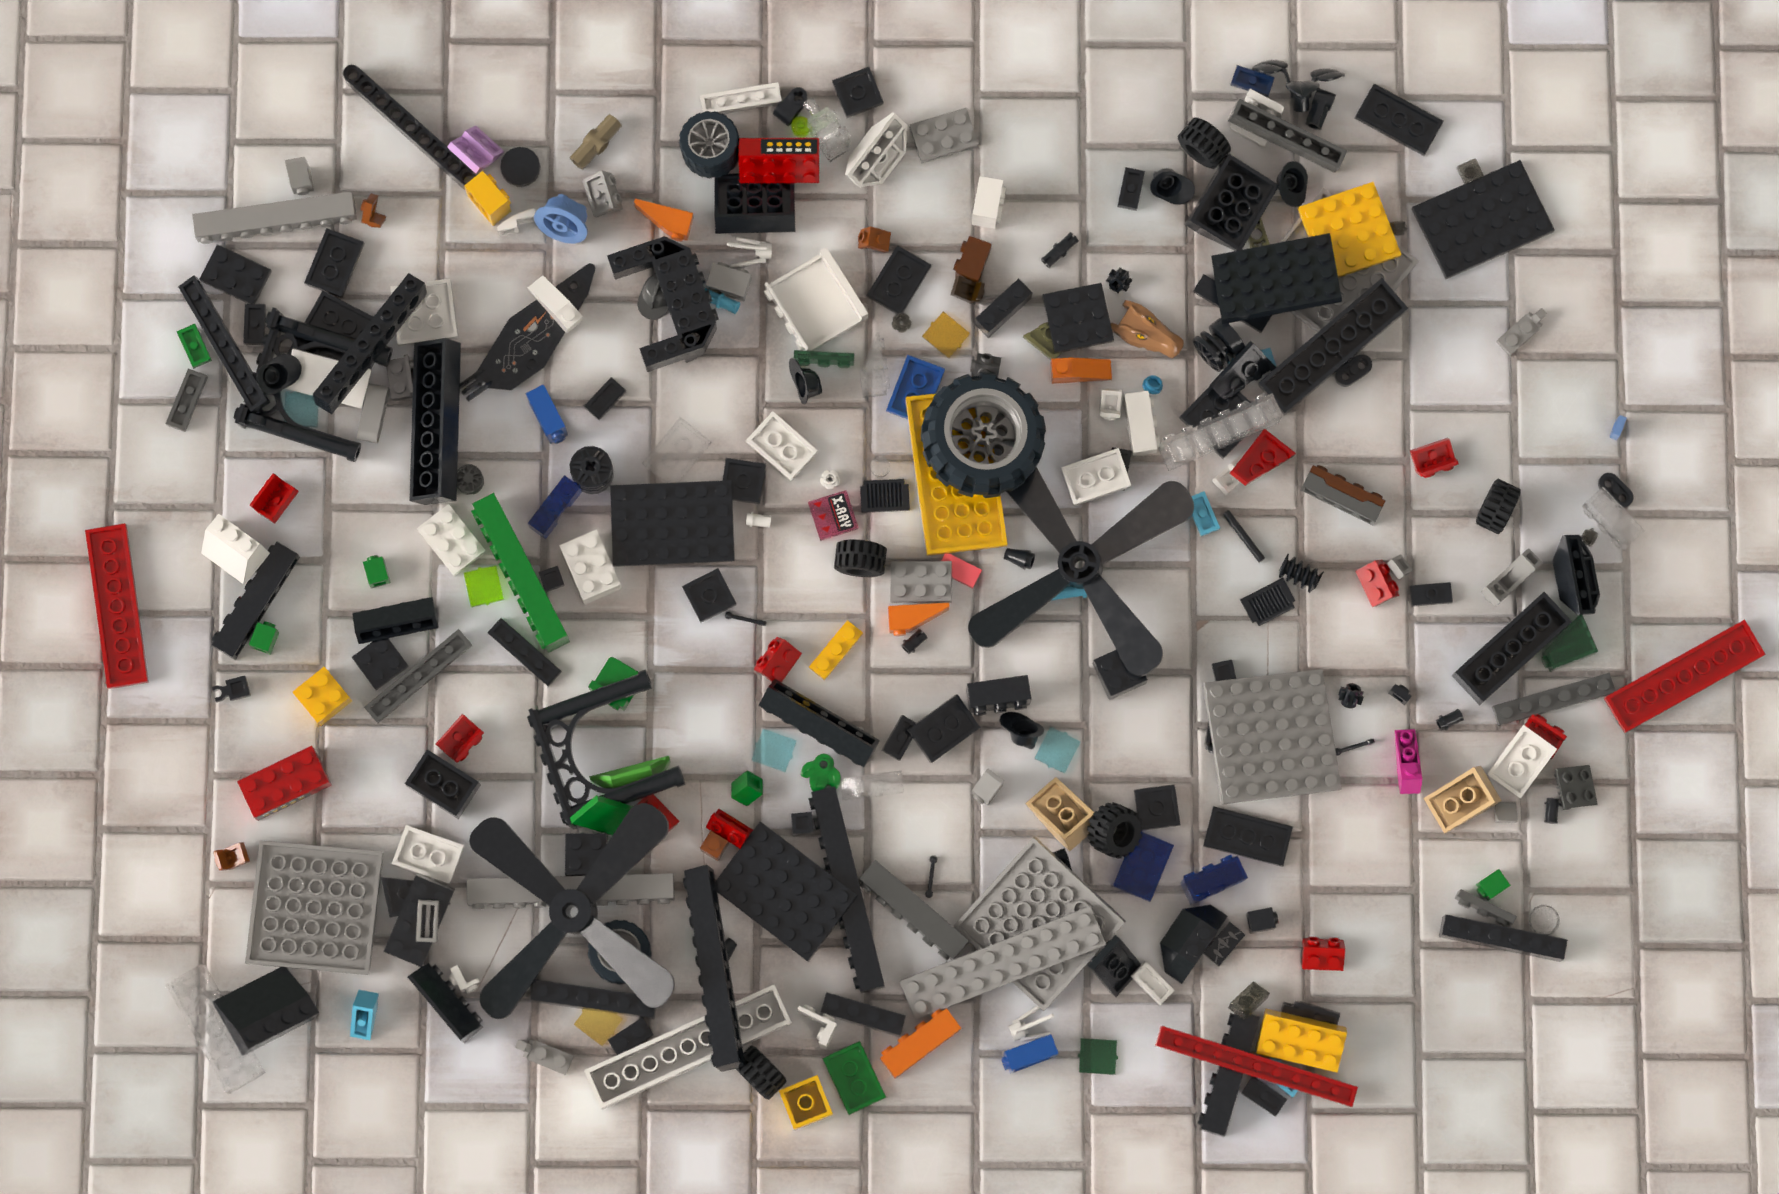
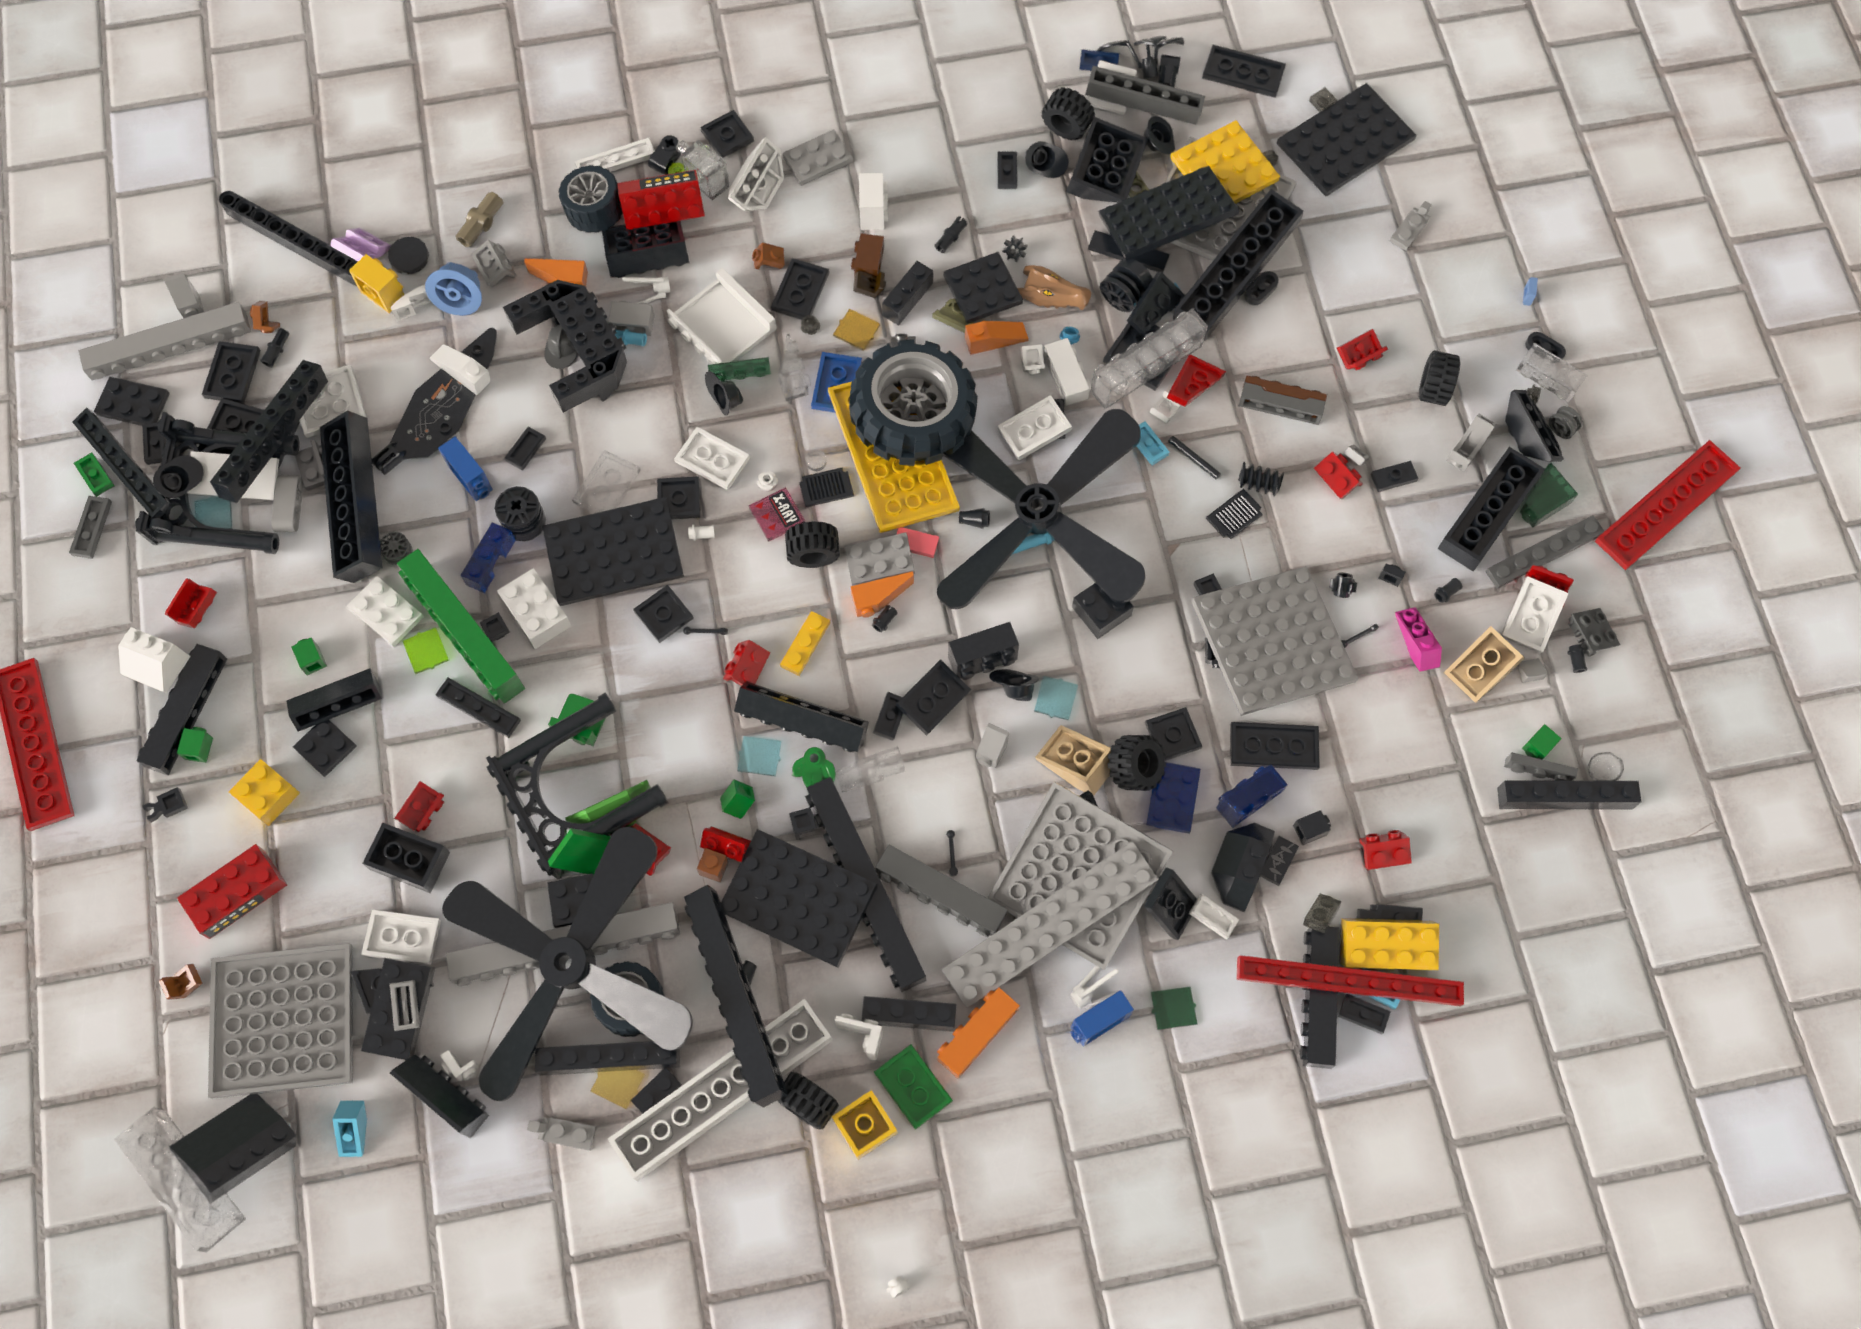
camera: 10 degrees left, 10 degrees down
dark grey plate [364,629,472,723] -> none
none -> black axle [260,328,289,368]
none -> dark grey wheel [1548,406,1583,439]

